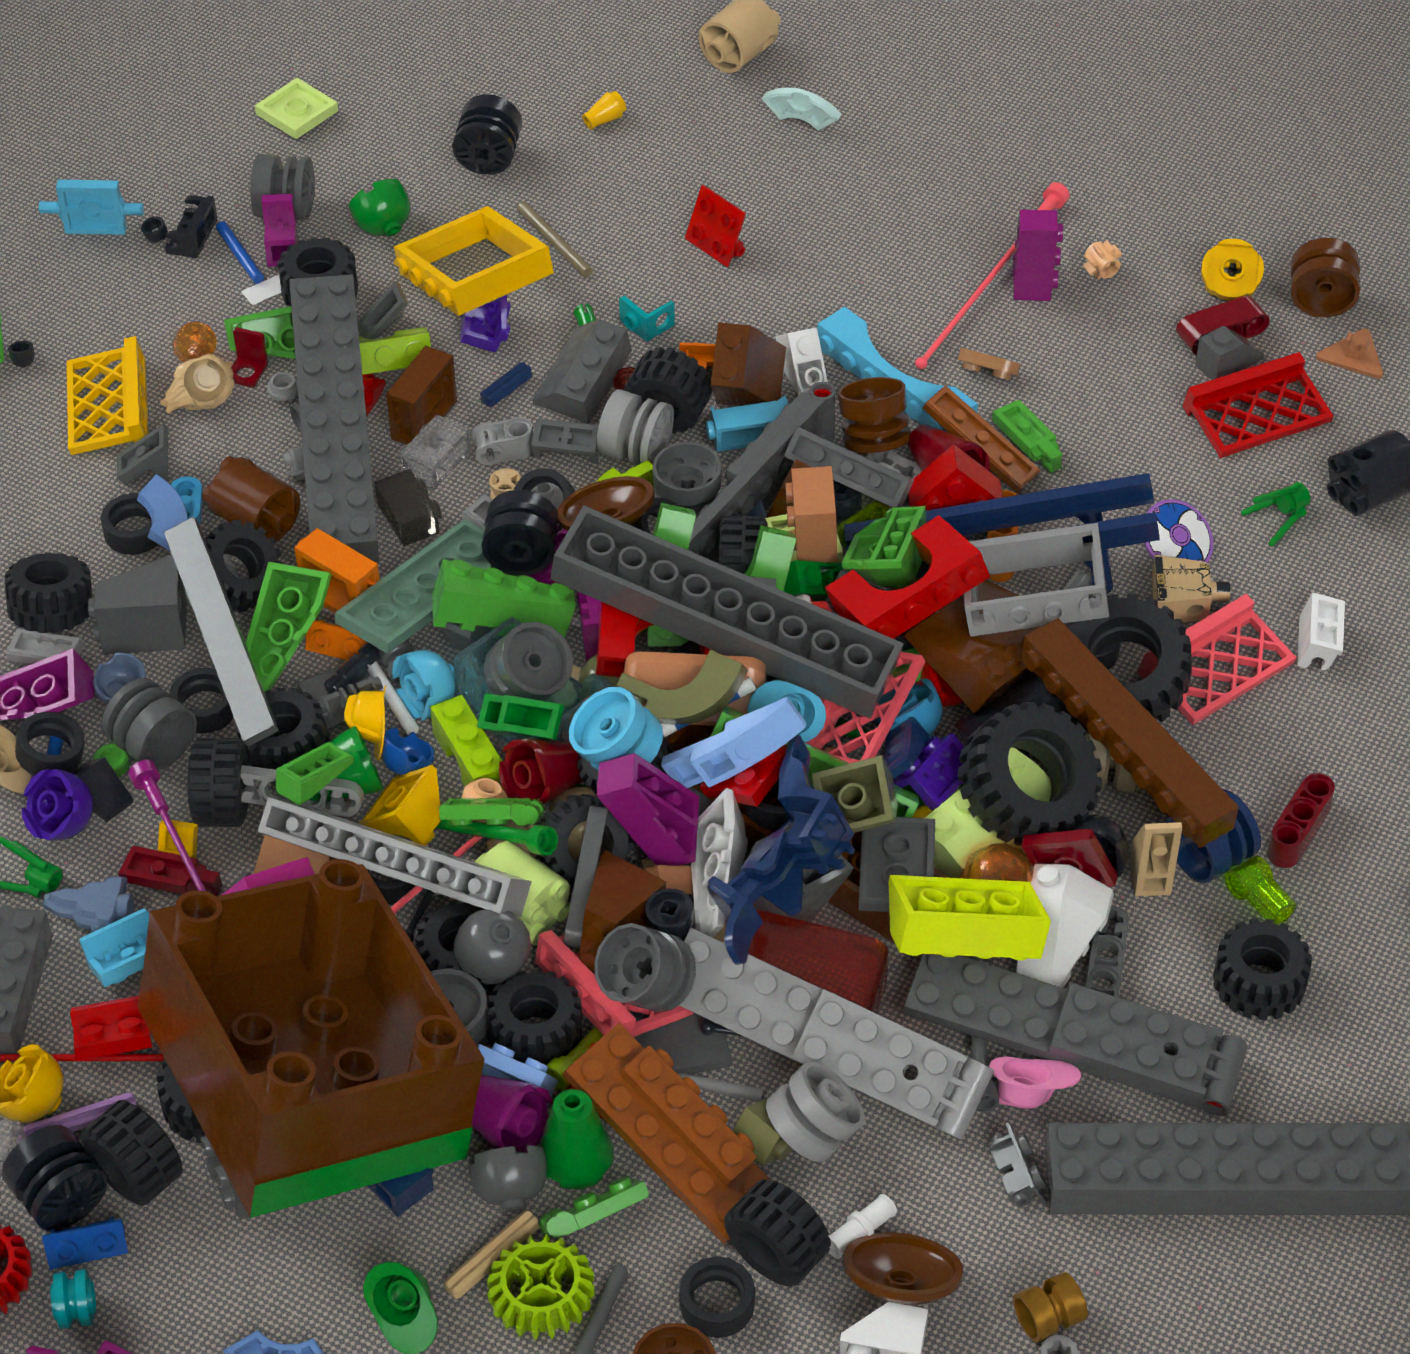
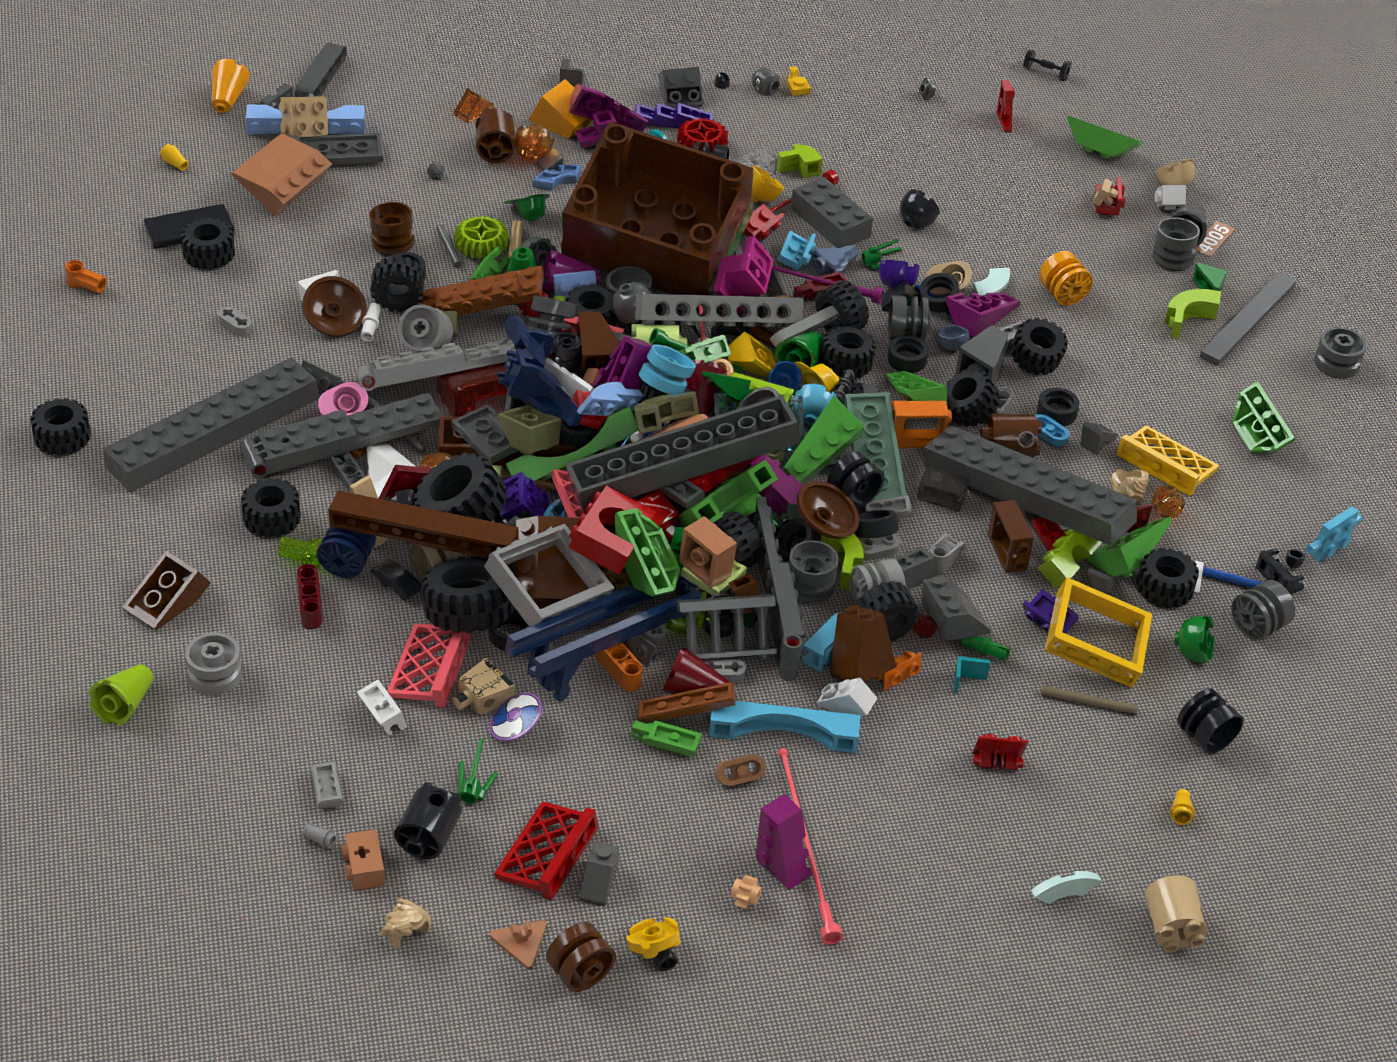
camera: 135 degrees right, 5 degrees down
black hinge [8,341,35,367] -> none
medium blue tile [137,474,187,552] -> none
tile [164,517,279,747] -> none
yellowish green plate [255,78,338,139] -> none
magenta brick [262,194,298,267] -> none
bright green slope [276,742,354,805] -> none
clear brick [399,415,471,491] -> none
dark blue axle [480,362,532,407] -> none
tan wheel [489,468,521,500] -> none
reddish brown wheel [838,377,911,453] -> none
dark blue slope [884,717,930,779] -> none
neon yellow slope [888,875,1051,961] -> none
red brick [908,444,1003,511] -> none
pearl gold wheel [1013,1272,1088,1343] -> none
dark red beam [1176,295,1270,355] -> none

